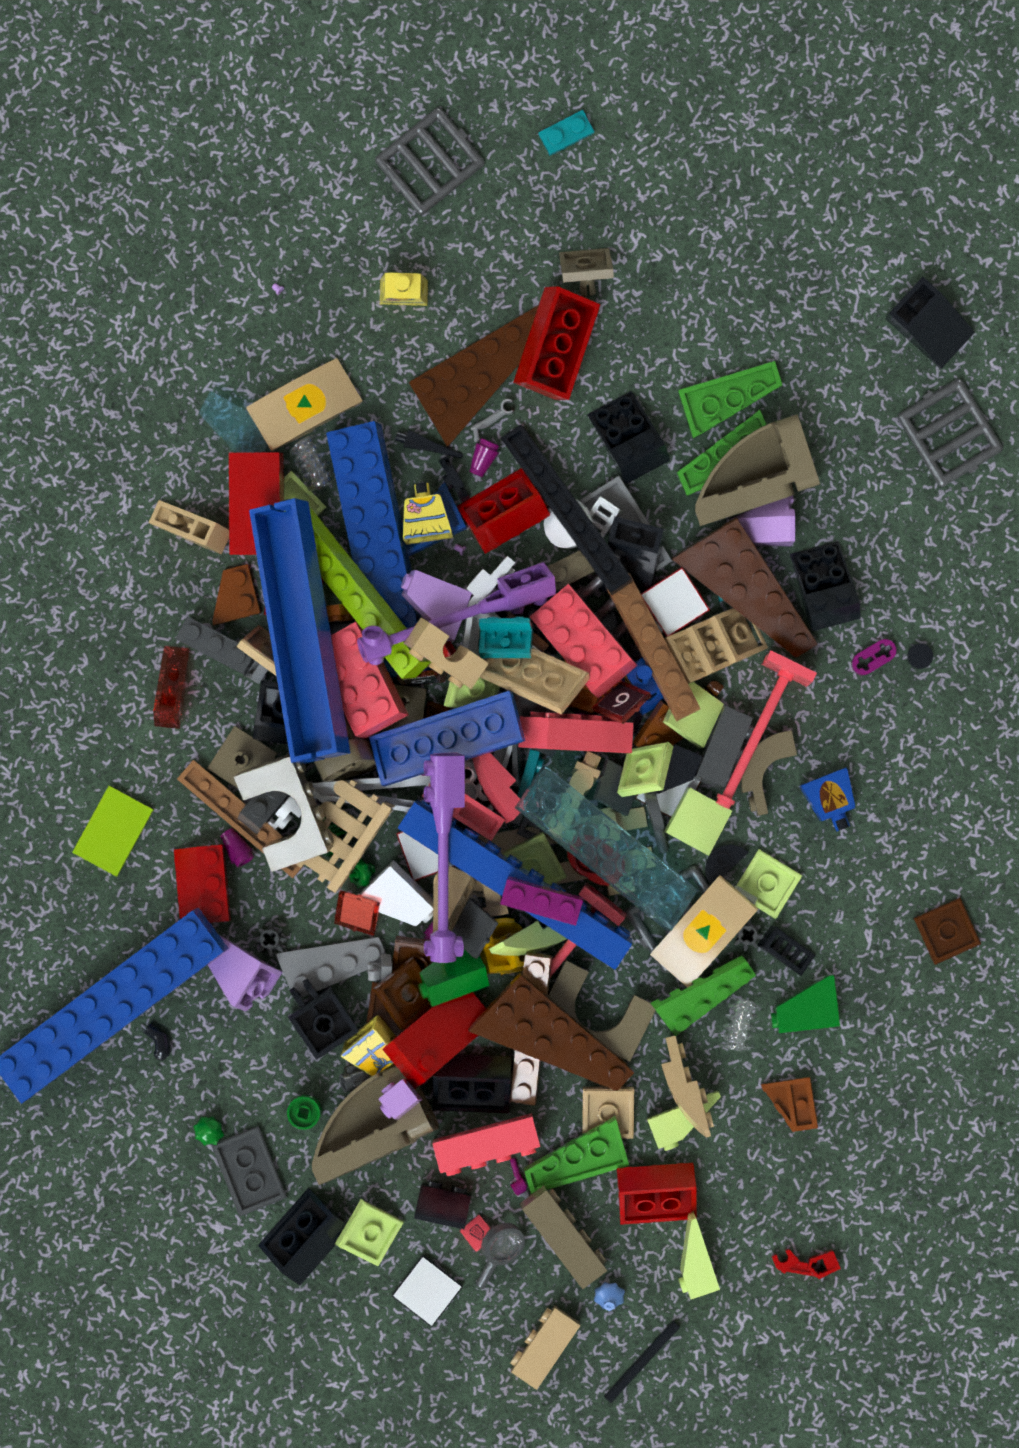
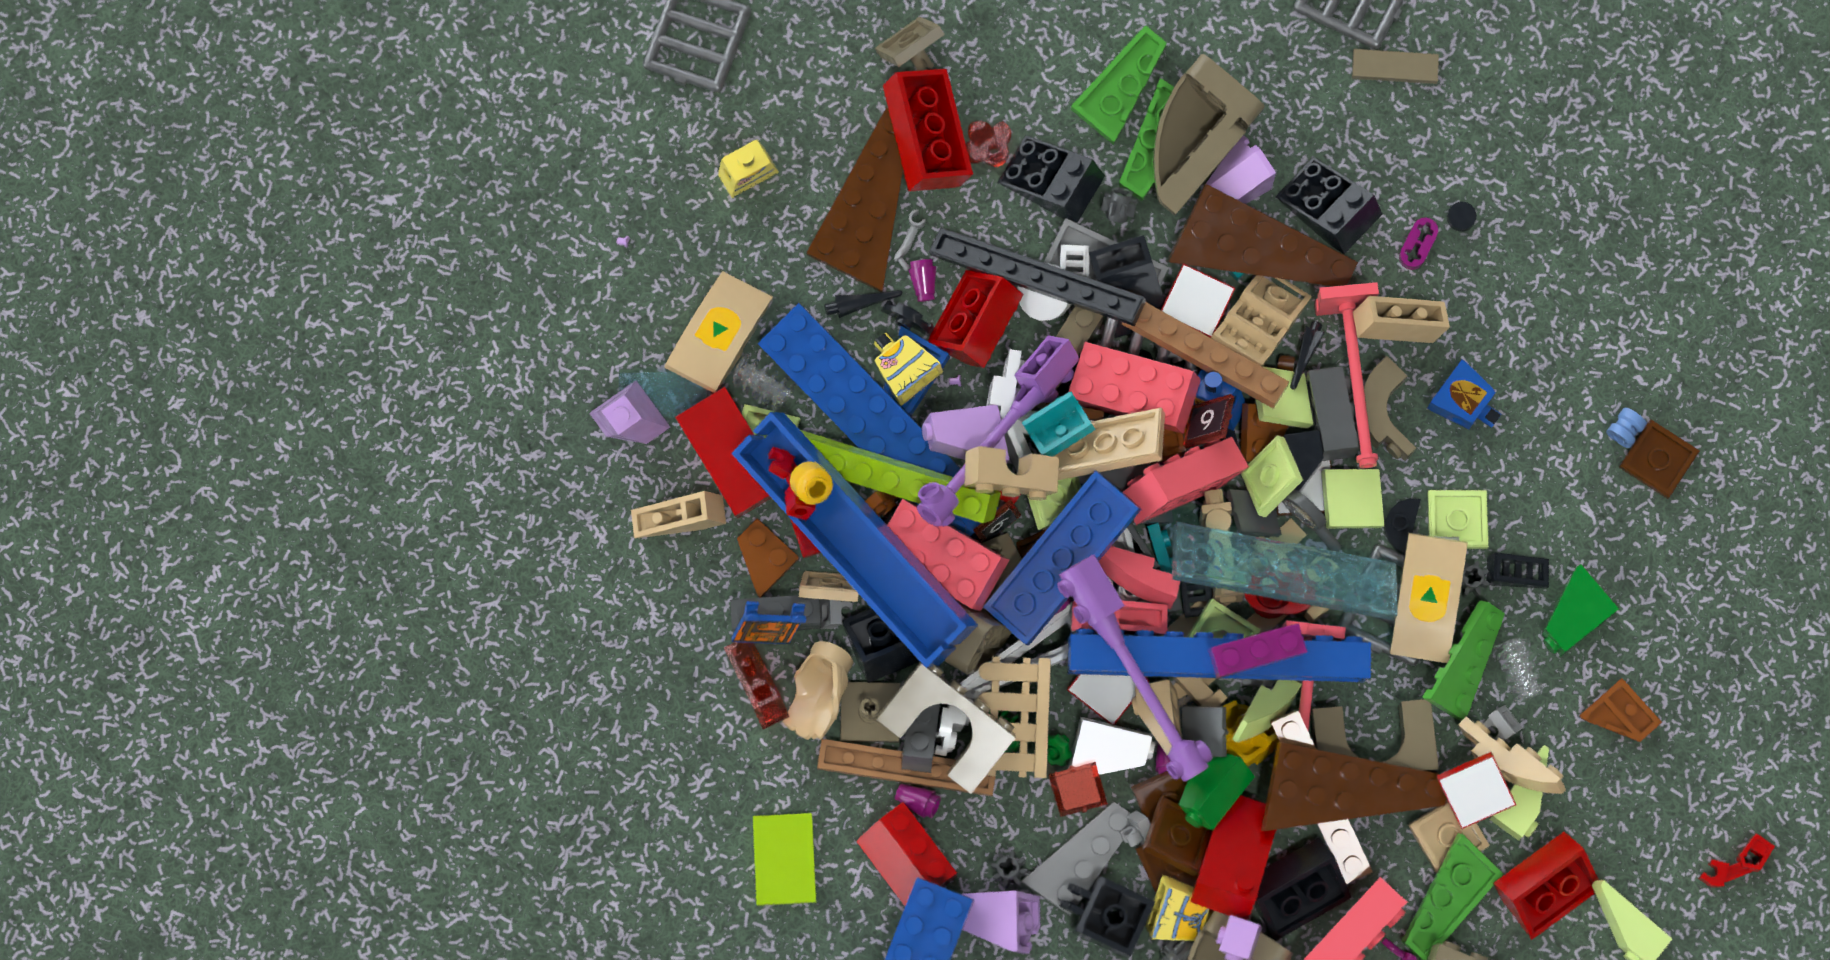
camera: 25 degrees left, 10 degrees down
none -> lavender slope [589,381,670,444]
none -> flag [731,601,806,644]
none -> red piece [768,447,816,520]
none -> tan hair [783,641,854,740]
none -> yellow head [790,461,833,505]
none -> clear red plate [966,120,1012,167]
none -> dark grey gear [1101,187,1138,223]
none -> black piece [1290,321,1325,390]
none -> dark tan tile [1352,49,1439,84]
none -> tan brick [1353,296,1450,343]
none -> white tile [1437,752,1516,829]
none -> light grey tile [1484,705,1523,740]
none -> medium blue wheel [1606,408,1647,448]

